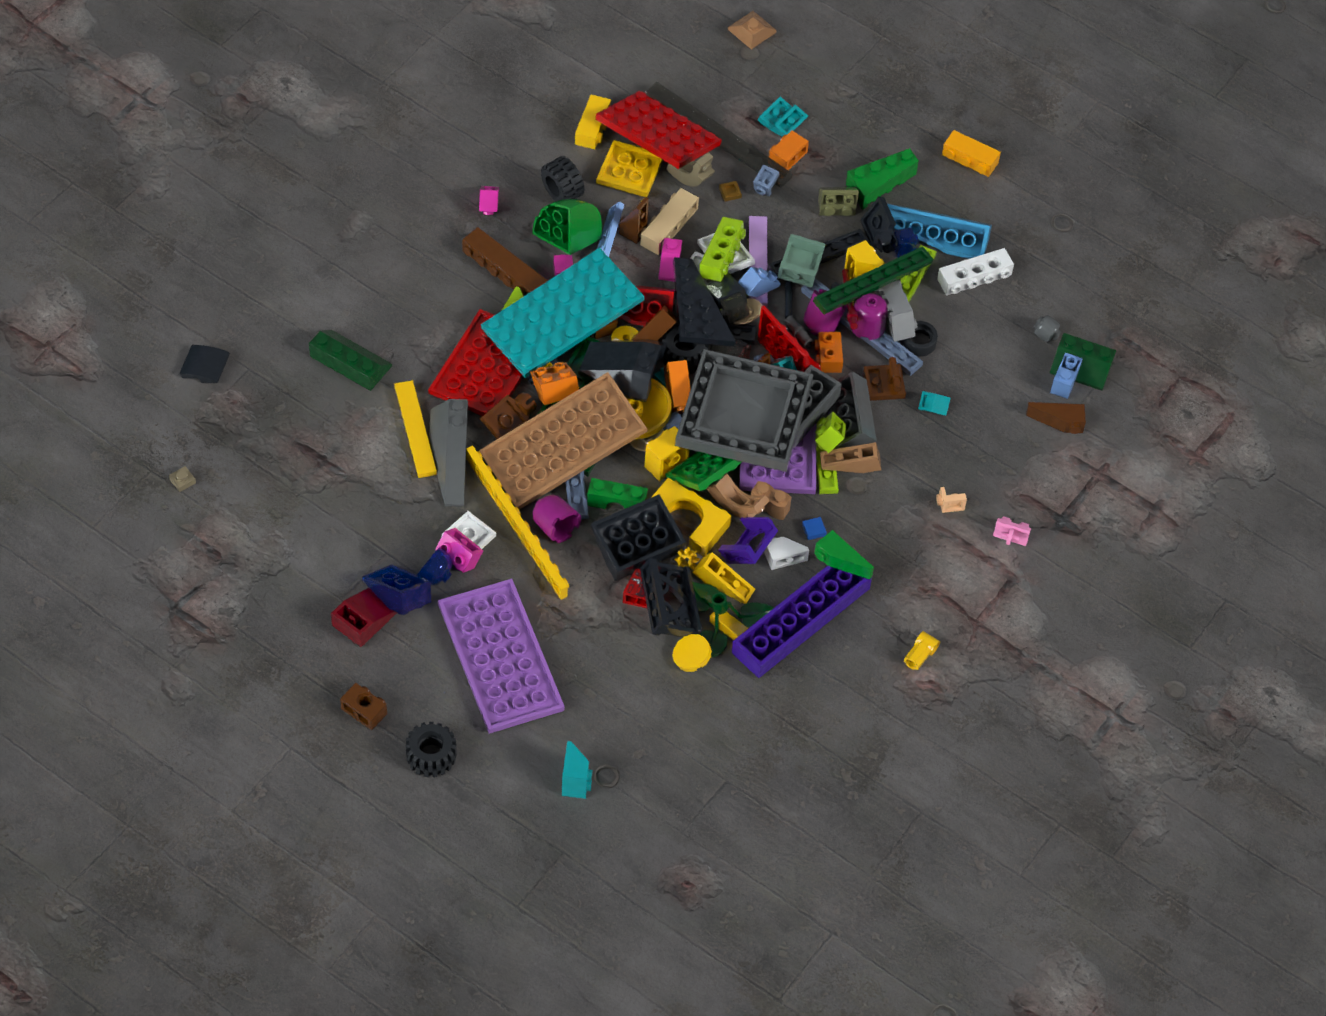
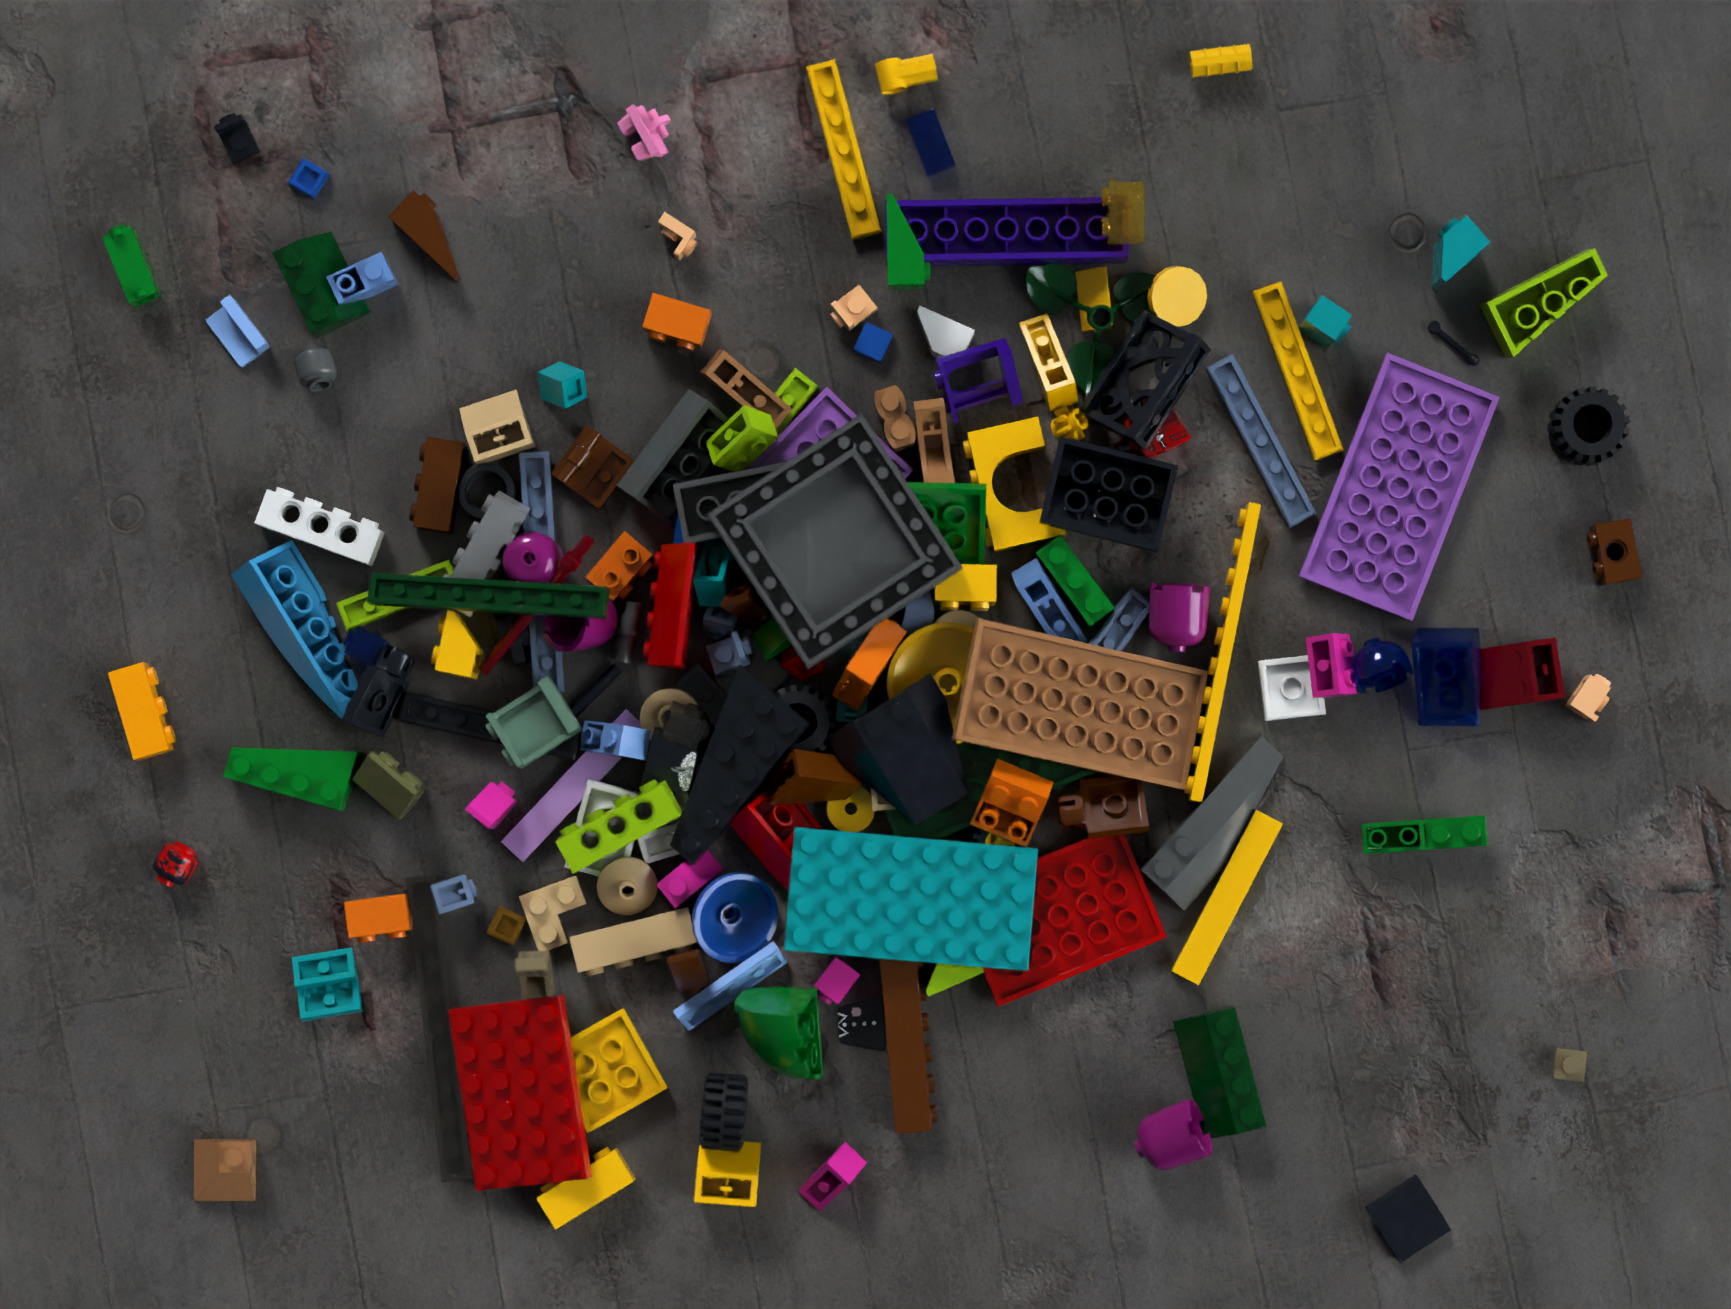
camera: 135 degrees left, 30 degrees up
none -> green brick [102,224,162,308]
none -> head [152,840,198,888]
none -> light blue panel [206,295,271,367]
none -> black bracket [214,113,261,165]
none -> blue tile [288,158,330,200]
none -> reddish brown brick [409,437,467,535]
none -> tan slope [459,390,536,465]
none -> dark pink slope [465,781,518,829]
none -> tan plate [519,875,587,951]
none -> tan dish [597,857,658,915]
none -> orange brick [642,293,712,351]
none -> blue dish [692,872,778,963]
none -> yellow slope [694,1141,761,1207]
none -> sand blue bracket [706,630,753,677]
none -> yellow tile [806,59,881,241]
none -> light nougat bracket [830,285,878,331]
none -> black sticker [838,995,885,1050]
none -> clear blue plate [906,109,955,177]
none -> medium blue slope [1011,558,1087,643]
none -> clear yellow bracket [1102,179,1145,244]
none -> magenta cylinder [1135,1099,1213,1170]
none -> yellow axle [1189,44,1253,78]
none -> sand blue tile [1205,354,1317,528]
none -> yellow tile [1252,281,1343,461]
none -> teal brick [1298,295,1352,349]
none -> green slope [1362,815,1488,854]
none -> black hinge [1428,321,1479,366]
none -> lime wedge [1479,248,1608,358]
none -> light nougat brick [1565,674,1611,723]

